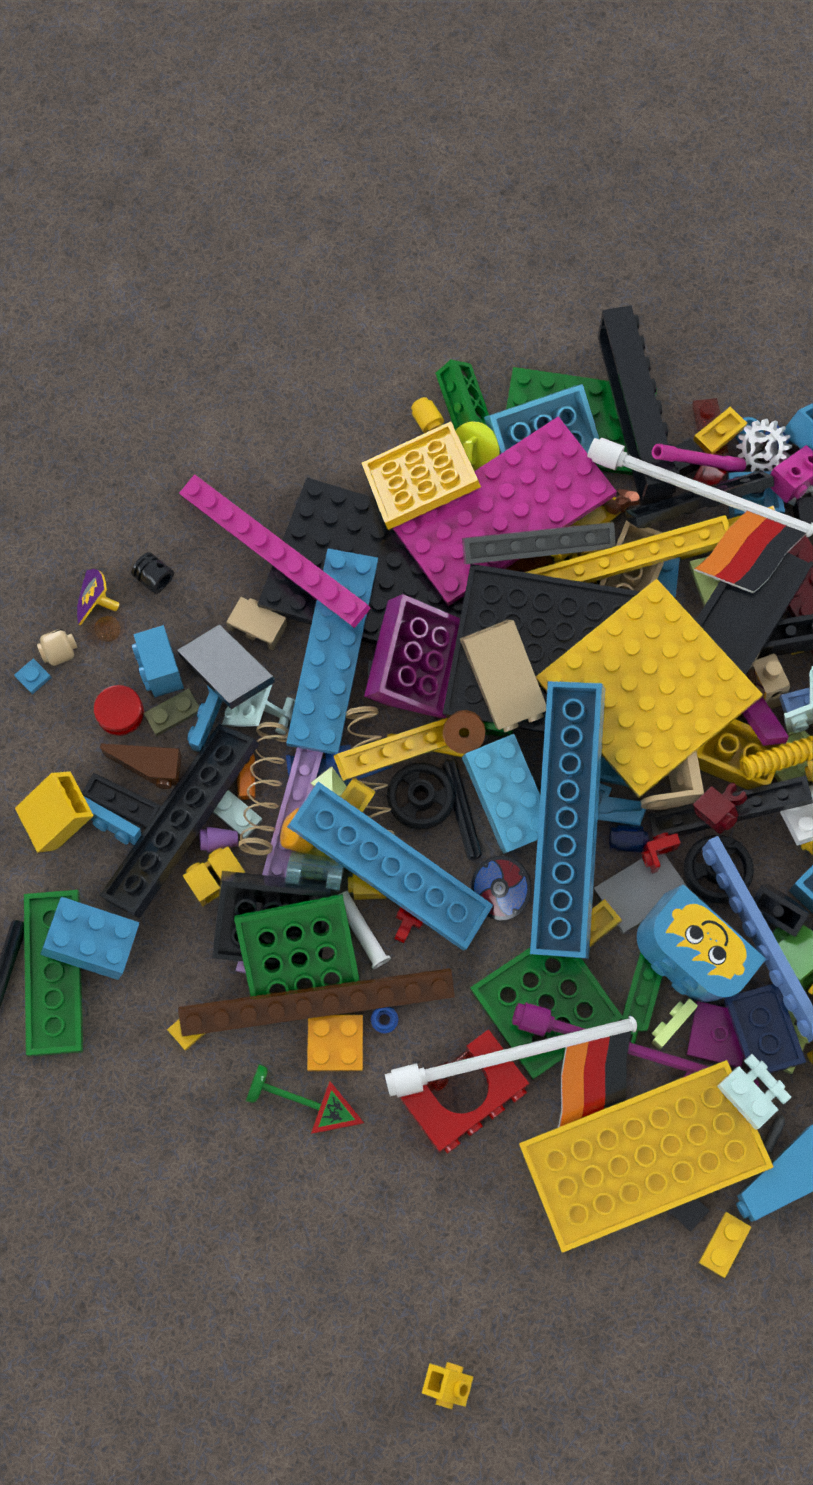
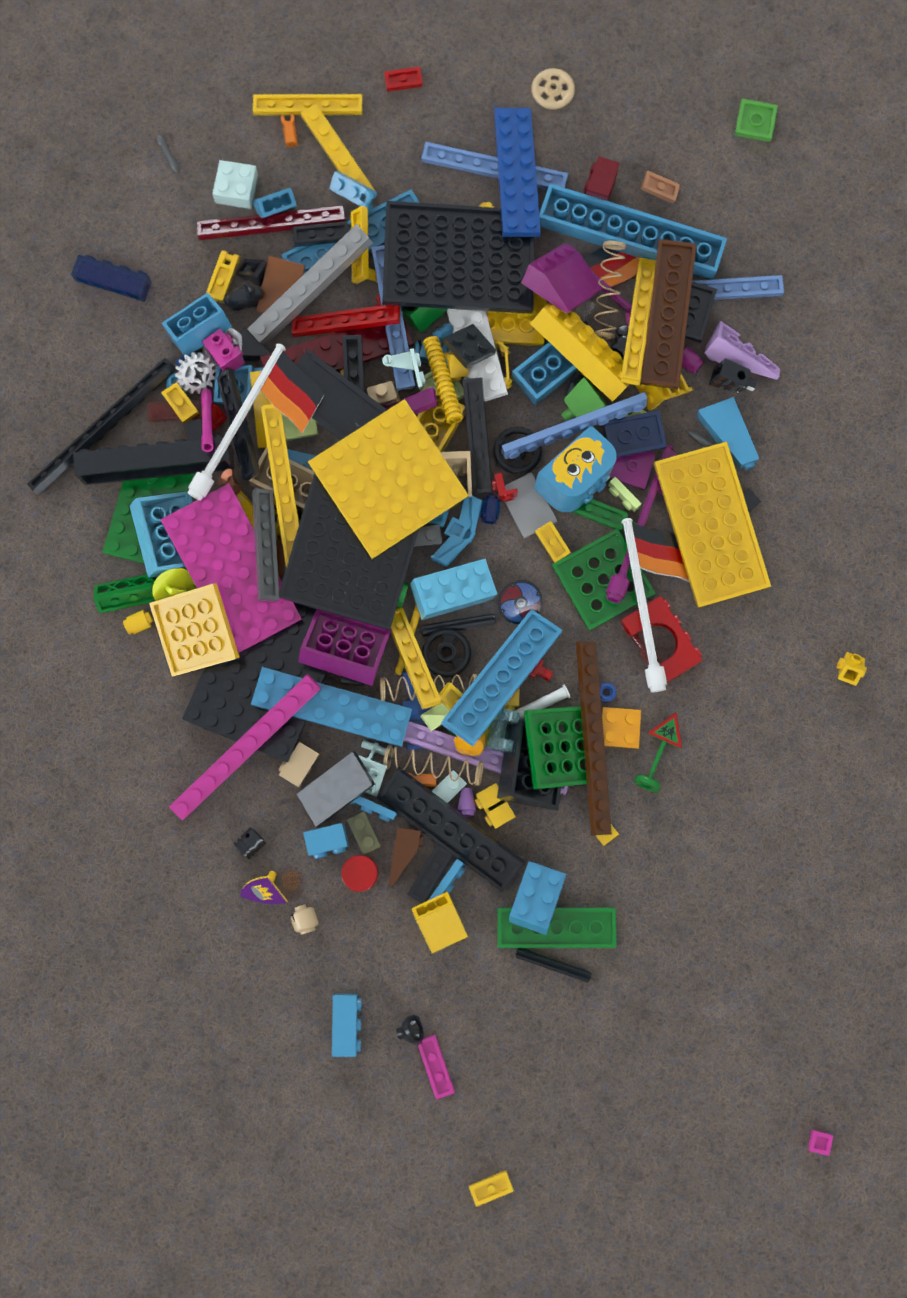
camera: 85 degrees left, 10 degrees up
dark azure plate [14,658,51,695] -> none
dark orange piece [443,710,486,754] -> none
tan slope [460,620,546,732] -> none
dark azure brick [530,681,605,959] -> none
dark red brick [693,782,747,835] -> none
yellow plate [698,1212,751,1278] -> none
light aqua plate [717,1054,791,1130] -> none
black slope [754,884,810,937] -> none
none -> black plate [27,358,176,495]

